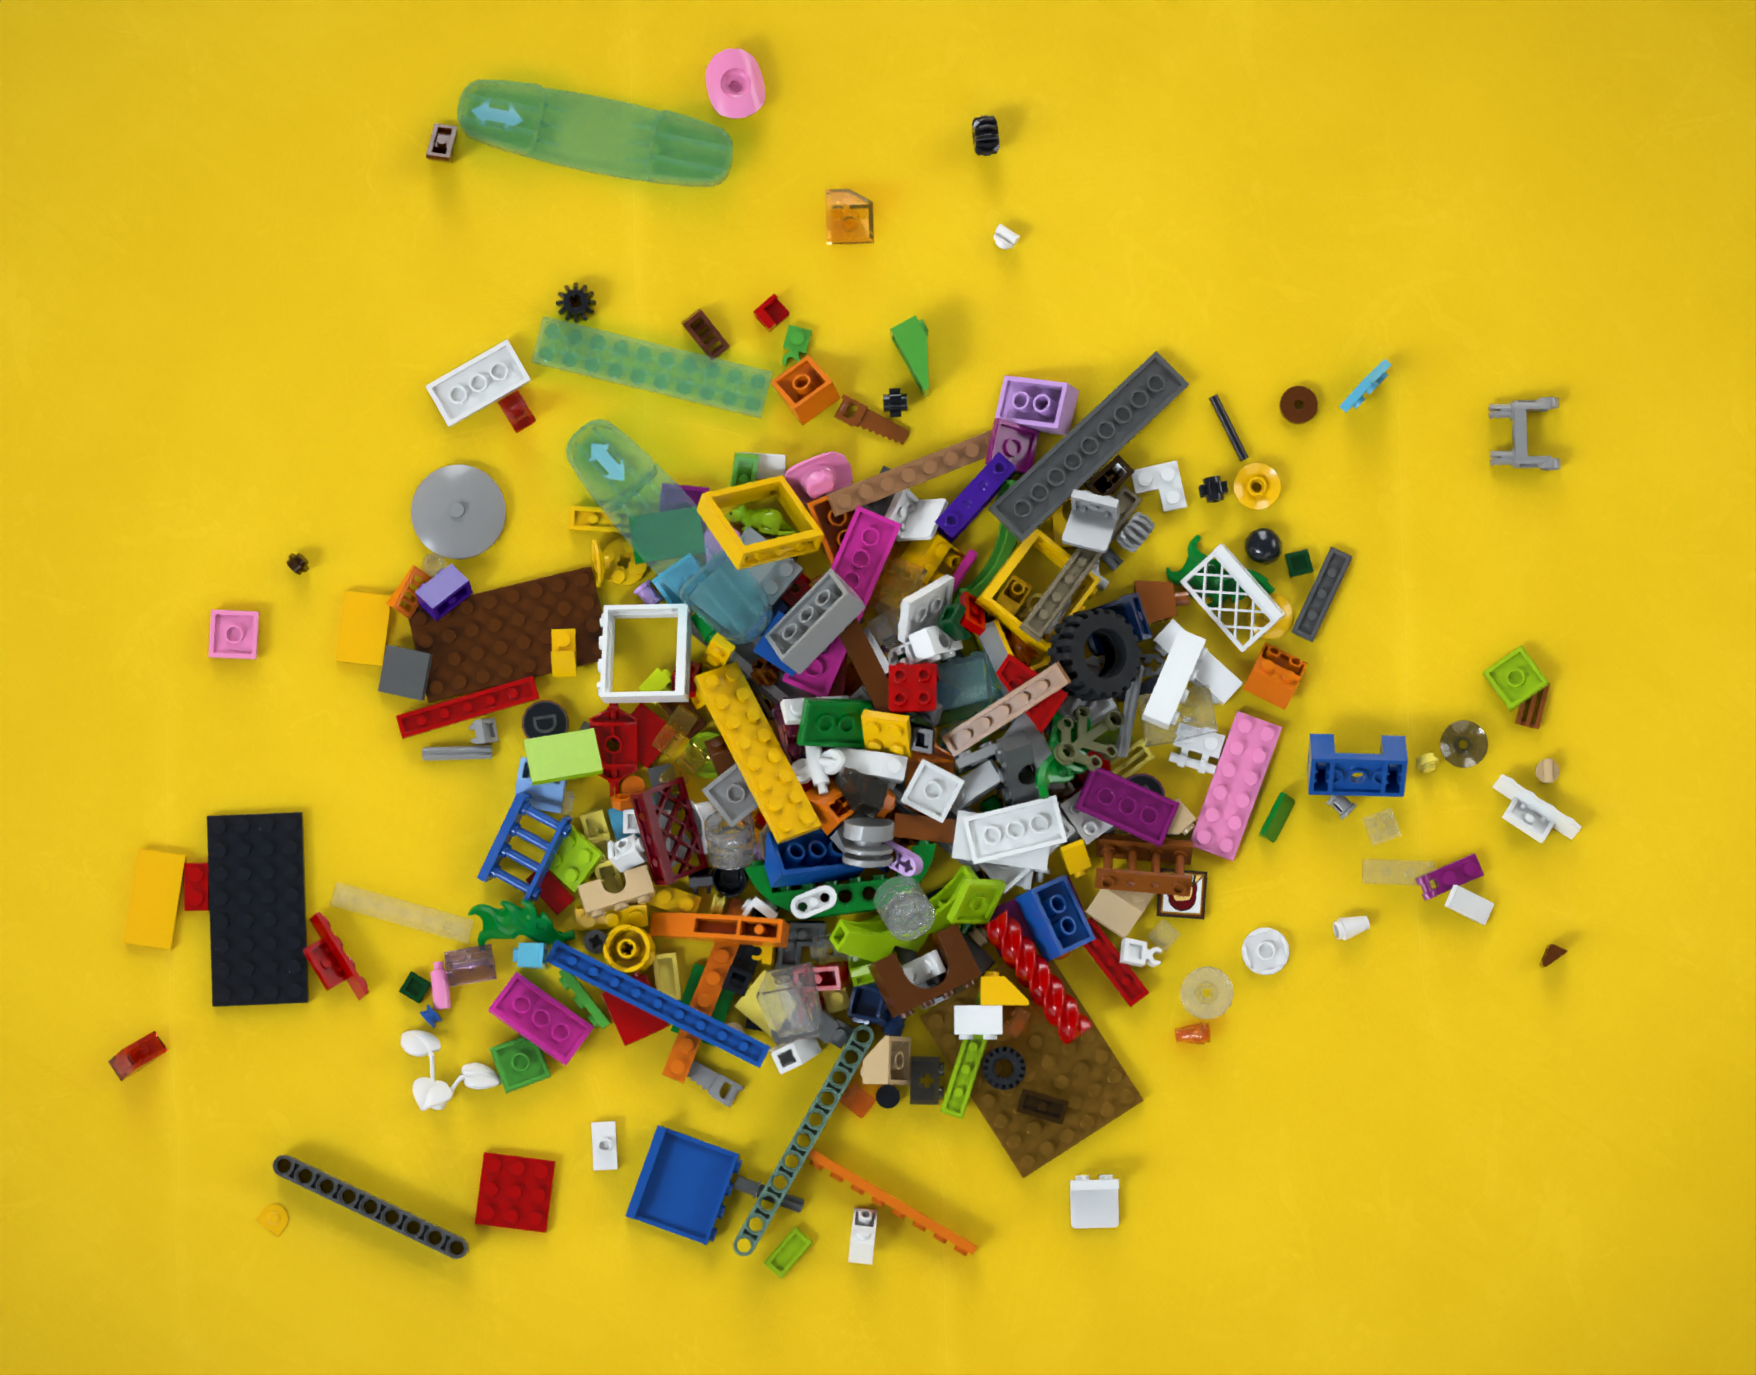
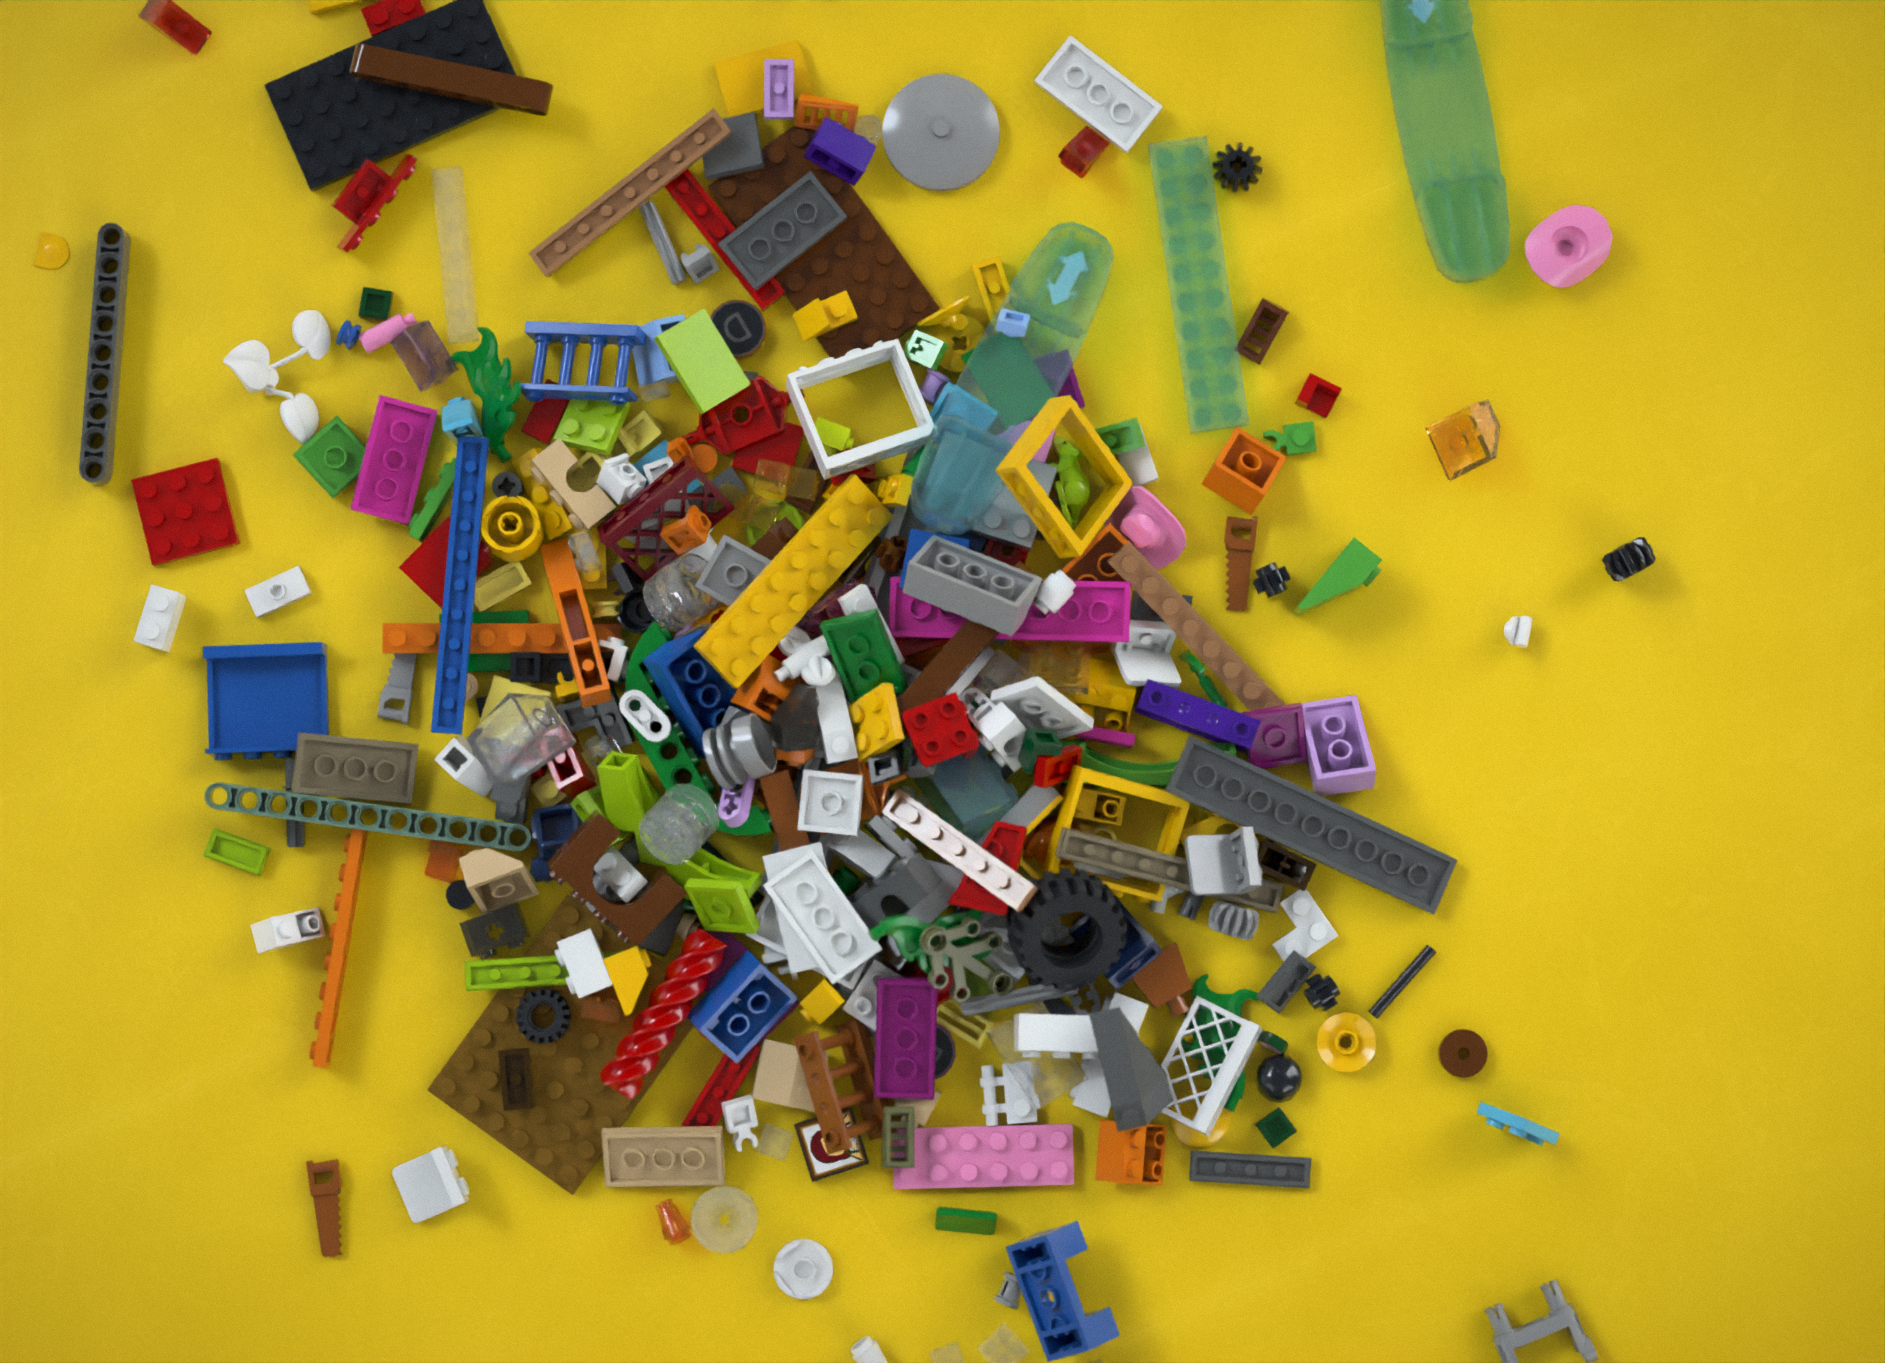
camera: 70 degrees right, 0 degrees up
none -> white brick [133,584,187,653]
none -> dark tan plate [291,732,419,804]
none -> dark orange piece [306,1159,342,1257]
none -> reddish brown beam [349,44,553,116]
none -> medium nougat plate [528,108,733,277]
none -> clear piece [568,529,603,574]
none -> tan tile [601,1126,726,1187]
none -> orange bracket [660,505,712,555]
none -> dark grey plate [718,171,848,292]
none -> lavender plate [764,59,794,120]
none -> olive slope [881,1107,914,1168]
none -> bracket [904,329,949,372]
none -> light blue plate [995,308,1031,337]
none -> white brick [1033,569,1077,615]
none -> dark grey wedge [1089,1007,1173,1132]
none -> green piece [1179,650,1228,707]
none -> dark grey plate [1256,950,1316,1014]
none -> dark green tile [1257,1031,1289,1055]

